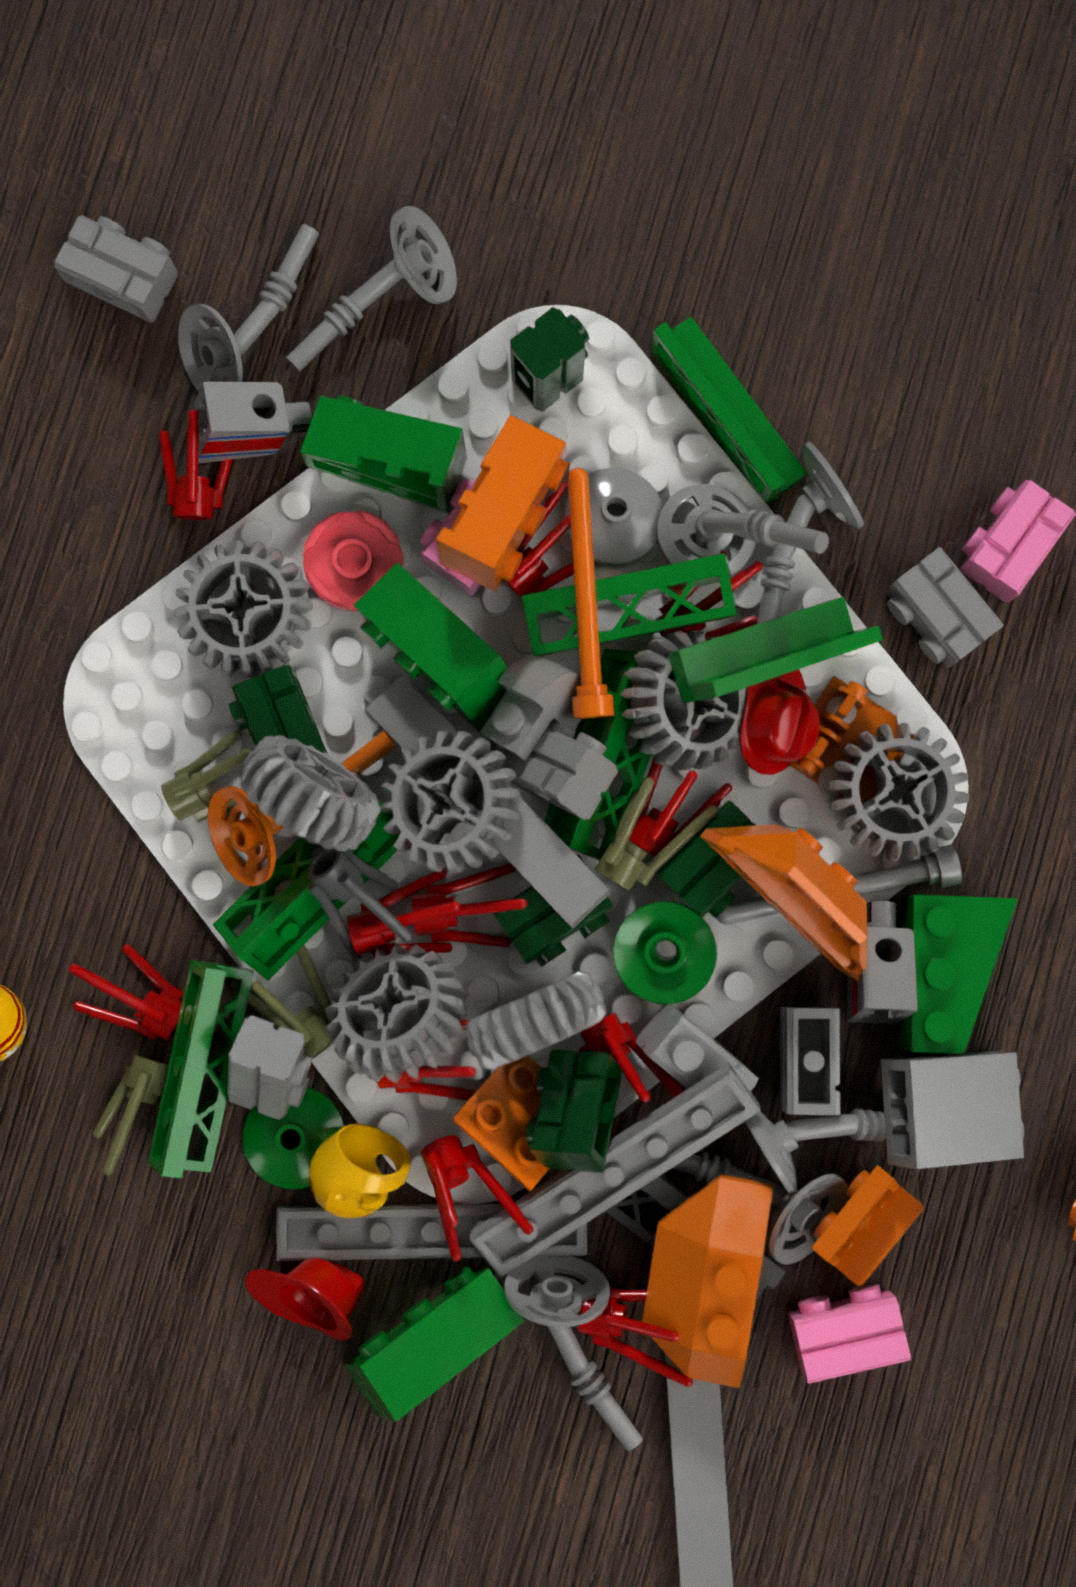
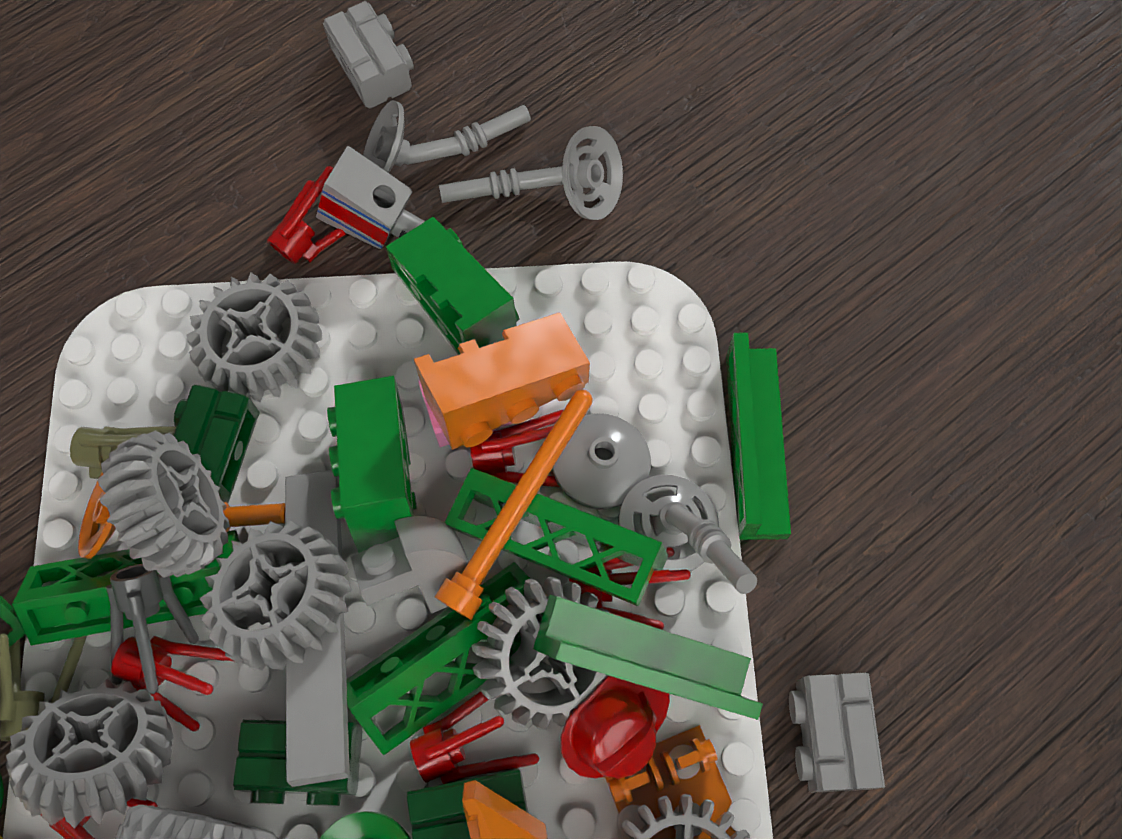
camera: 35 degrees right, 15 degrees down
coral tile [303,510,404,612] -> none
red plant [412,863,527,947] -> none
light grey brick [500,720,618,820] -> none
dark green brick [510,307,590,412] -> none
olive plant [595,777,718,891] -> none
light grey dish [757,441,864,624] -> none
bright pink brick [960,480,1076,603] -> none

